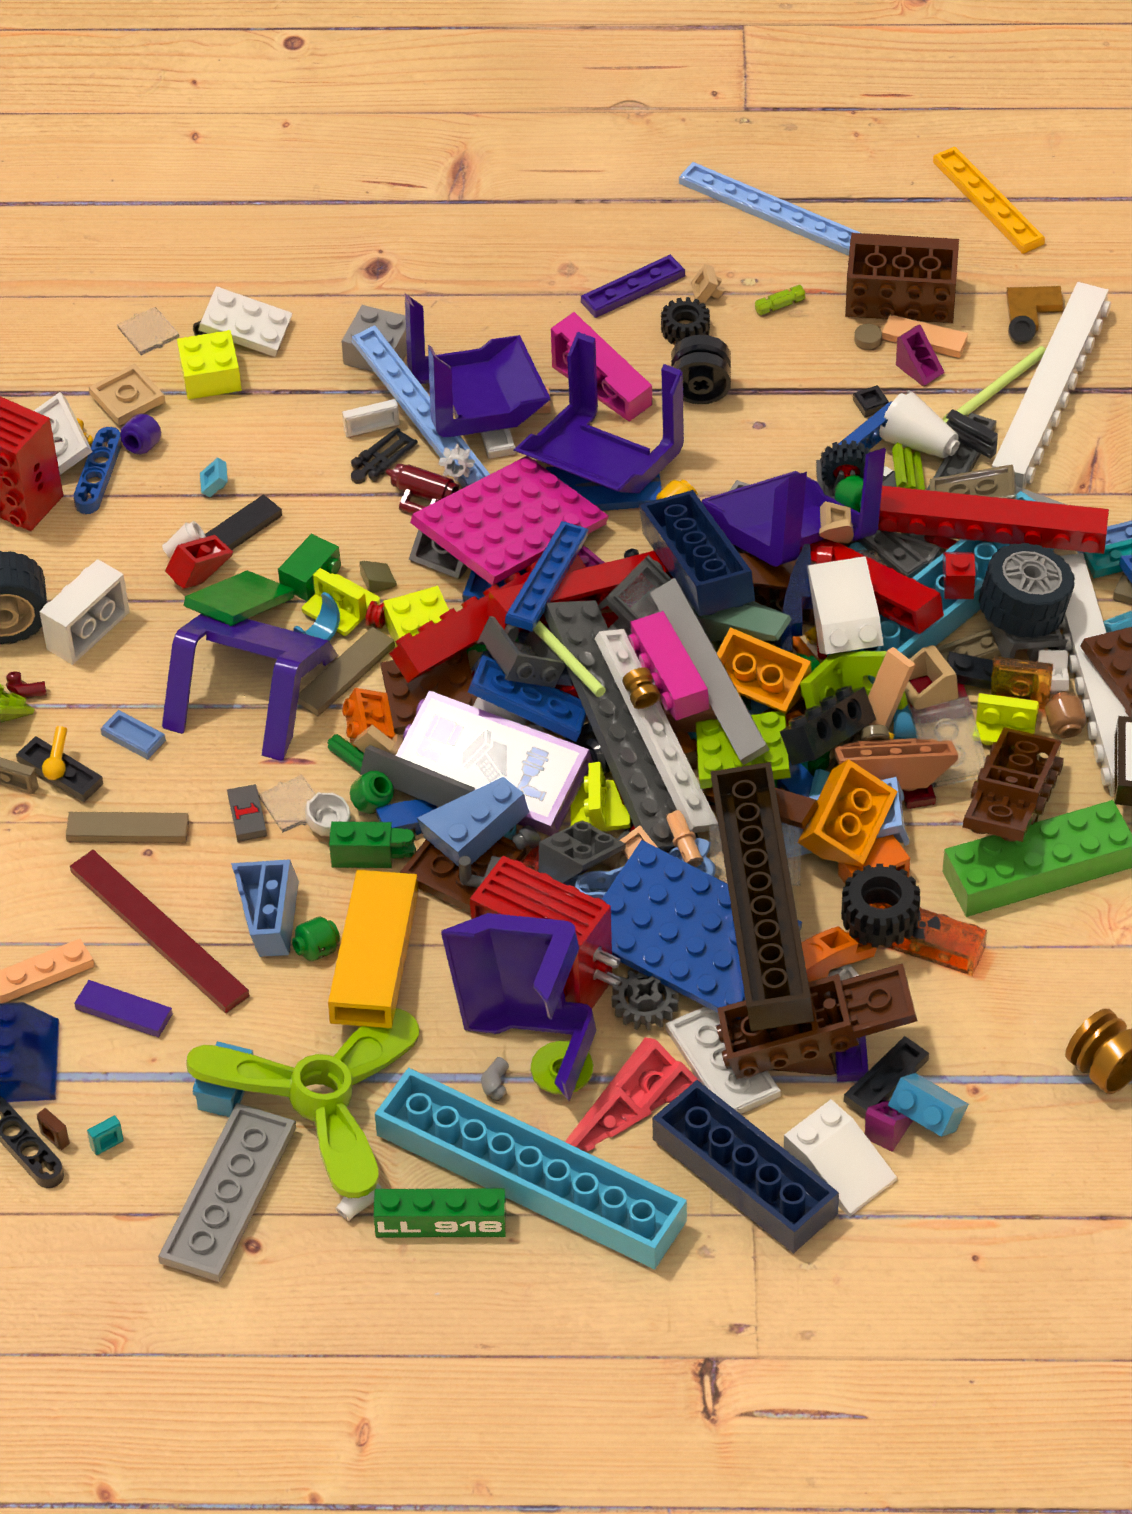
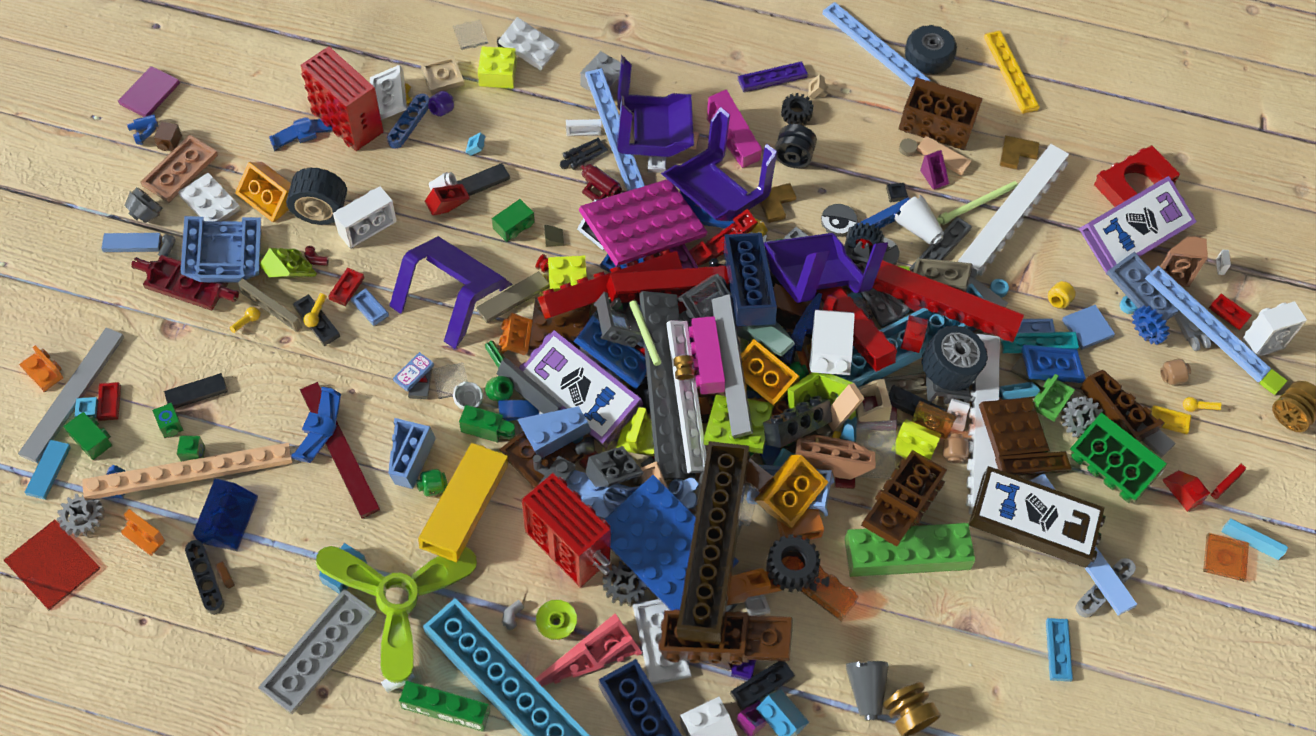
camera: 10 degrees right, 10 degrees up
dark tan tile [66,812,189,843] -> none
dark purple tile [74,980,173,1038] -> none
teal tile [87,1115,124,1155] -> none
green tile [183,570,295,626] -> none
dark azure helmet [293,592,340,641] -> none
neon yellow bracket [302,568,380,636] -> none
tan tile [353,725,403,755] -> none
white gear [439,444,475,481] -> none
dark purple piece [441,913,596,1101] -> none
blue tile [505,521,589,632] -> none
light nougat axle [666,810,704,867] -> none
lime axle [755,285,806,315] -> none
tan tile [819,501,854,544] -> none
green head [835,475,863,512] -> none
dark tan tile [859,725,890,741] -> none
lime tile [892,442,925,490] -> none
black tile [946,409,998,459] -> none
black tile [1008,316,1036,344] -> none
none -> blue plate [291,387,341,463]
none -> red plate [328,267,364,307]
none -> tile [393,352,434,392]
none -> red slope [689,209,758,266]
none -> pearl gold tile [760,183,796,223]
none -> tile [821,204,857,237]
none -> dark grey cone [846,661,889,720]
none -> black wheel [905,25,957,74]
none -> medium azure tile [989,279,1009,298]

